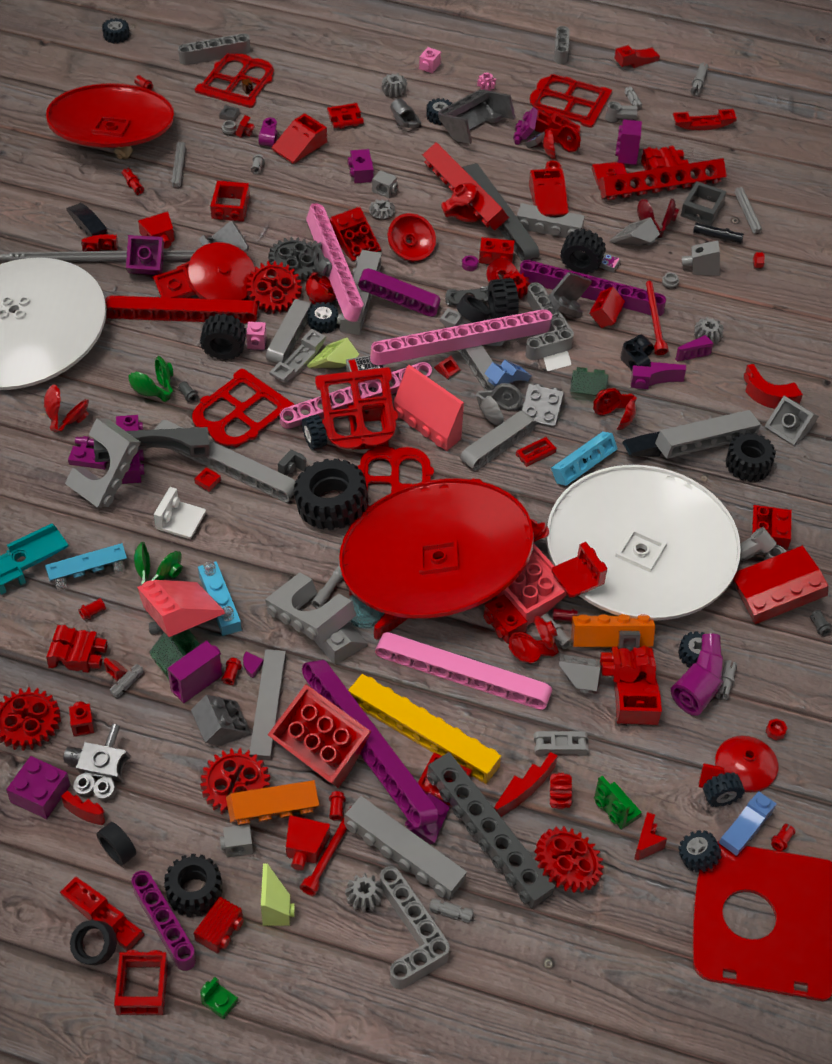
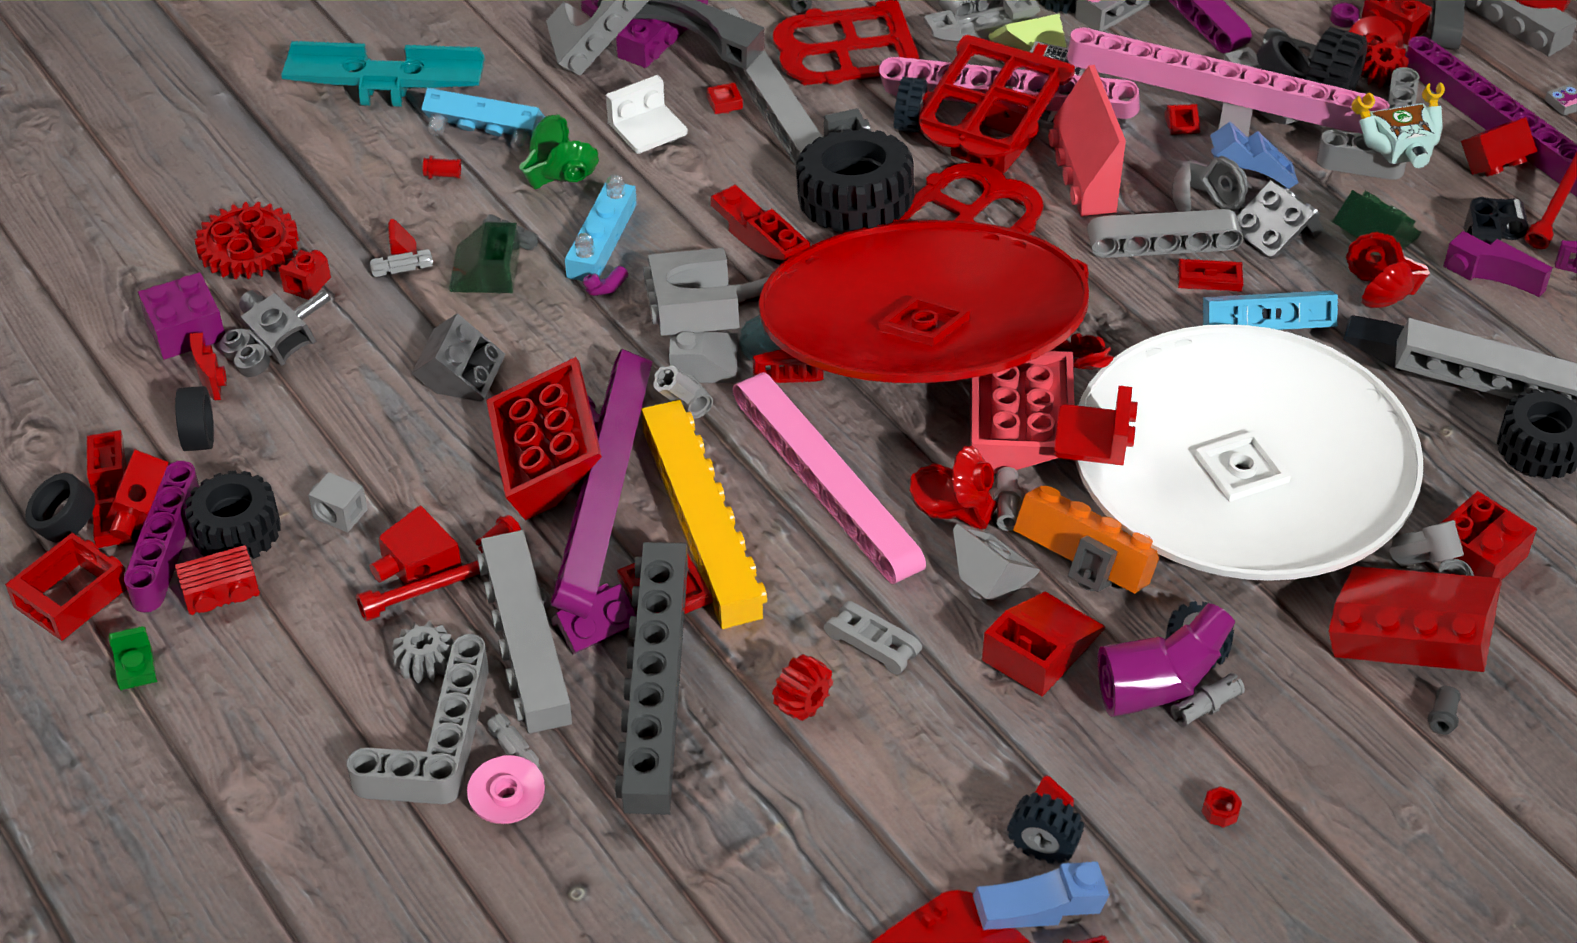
camera: 40 degrees right, 5 degrees down
red hips [46,625,108,673] -> none
coral slope [137,580,225,637] -> none
magenta brick [167,640,222,704] -> none
red gear [200,748,270,814] -> none
red pin [221,658,242,685] -> none
orange brick [226,780,319,825] -> none
magenta tile [243,651,264,678] -> none
light grey tile [250,649,286,760] -> none
yellowish green slope [261,864,295,926] -> none
red brick [483,594,528,643] -> none
red slope [494,752,558,817] -> none
red gear [534,826,604,893] -> none
white sticker [544,351,571,371] -> none
flat silver bracket [548,272,592,318] -> none
dark red pin [553,608,578,624] -> none
black tyre [560,229,606,275] -> none
green bracket [594,776,642,830] -> none
red hips [600,645,656,684] -> none
red slope [634,812,667,861] -> none
black wheel [678,830,721,873] -> none
red dish [715,736,778,793] -> none
none -> red torso [106,449,169,540]
none -> bright pink dish [467,755,545,824]
none -> magenta arm [583,266,629,296]
none -> light grey piece [653,364,713,419]
none -> red slope [711,184,810,260]
none -> light aqua torso [1351,82,1445,168]

